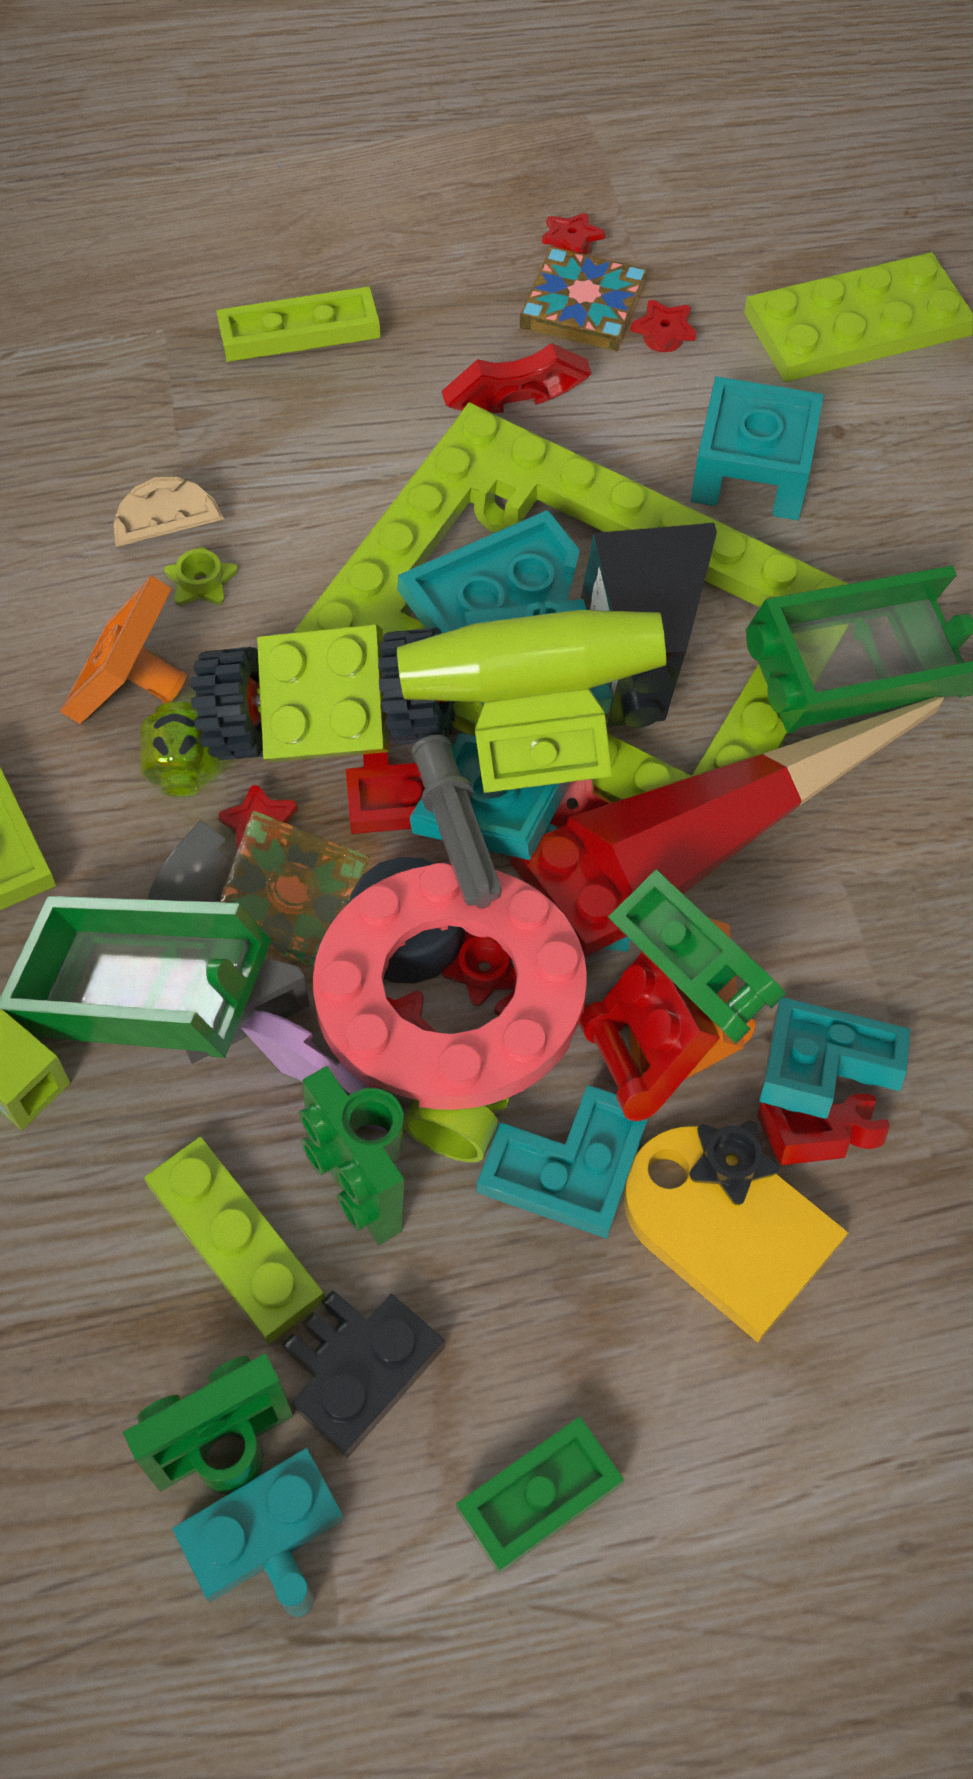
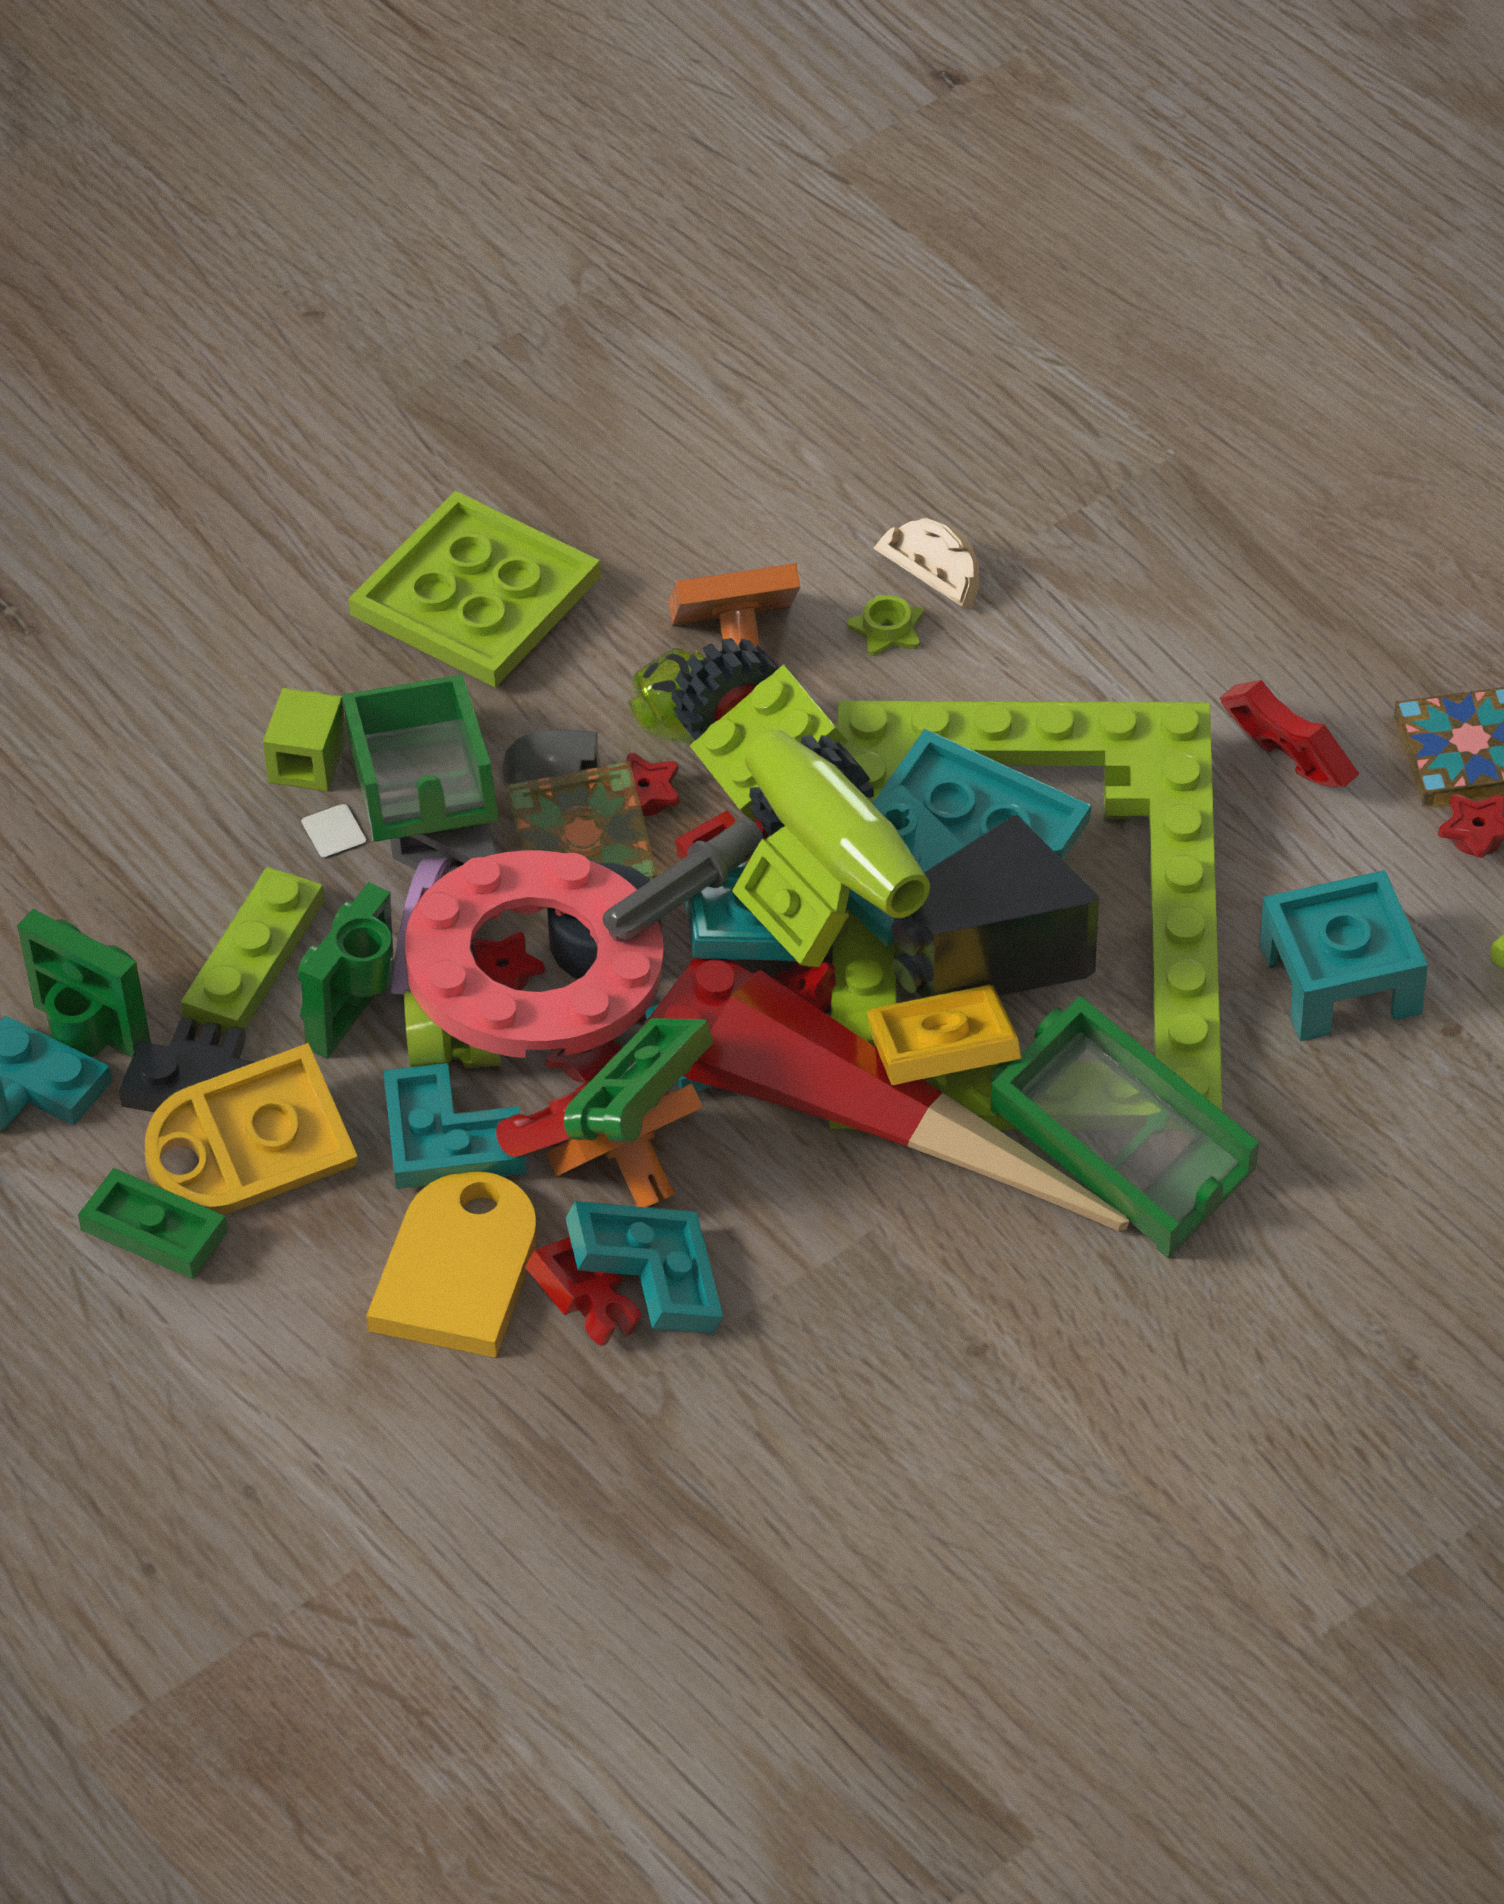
camera: 65 degrees right, 10 degrees down
lime plate [216,286,380,362] -> none
black plate [689,1120,779,1205] -> none
none -> yellow tile [145,1043,358,1214]
none -> white sticker [301,804,366,857]
none -> yellow plate [867,984,1021,1085]

